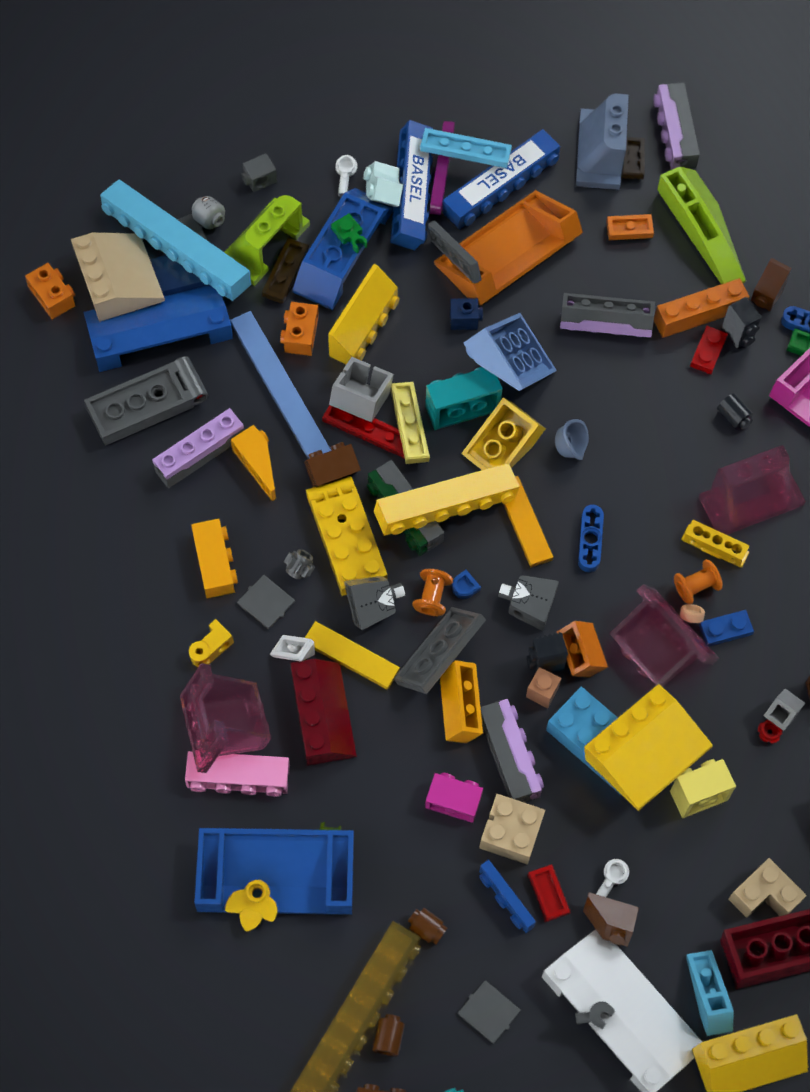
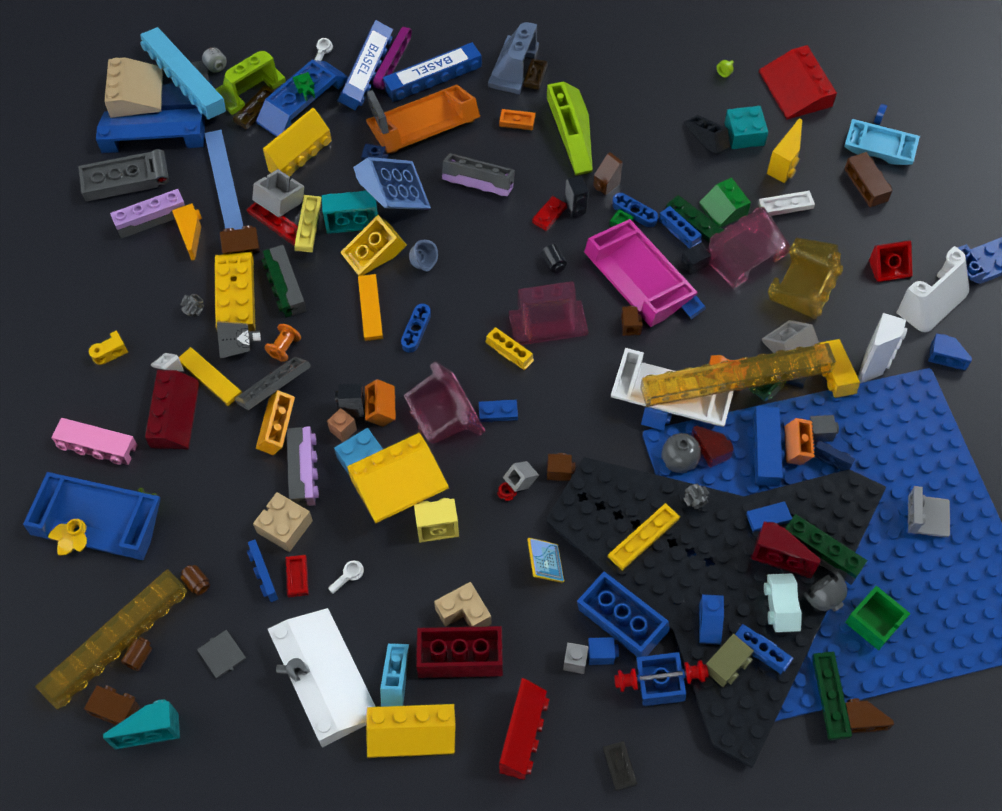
camera: 15 degrees right, 5 degrees down
orange brick [25,263,75,320] -> none
clear pink windscreen [180,663,271,773] -> none
light orange brick [191,519,238,598] -> none
dark grey piece [237,575,295,630] -> none
dark grey brick [241,153,277,192] -> none
orange brick [280,302,319,356] -> none
light aqua brick [363,161,403,207] -> none
yellow brick [374,463,520,536] -> none
medium azure plate [420,128,512,168] -> none
dark pink brick [425,773,483,823] -> none
blue tile [452,570,481,599] -> none
dark grey torso [498,575,559,631] -> none
slope [583,892,639,947] -> none
piece [654,83,700,170] -> none
orange brick [654,278,750,338] -> none
orange hose [674,559,723,604] -> none
light nougat tile [679,604,705,624] -> none

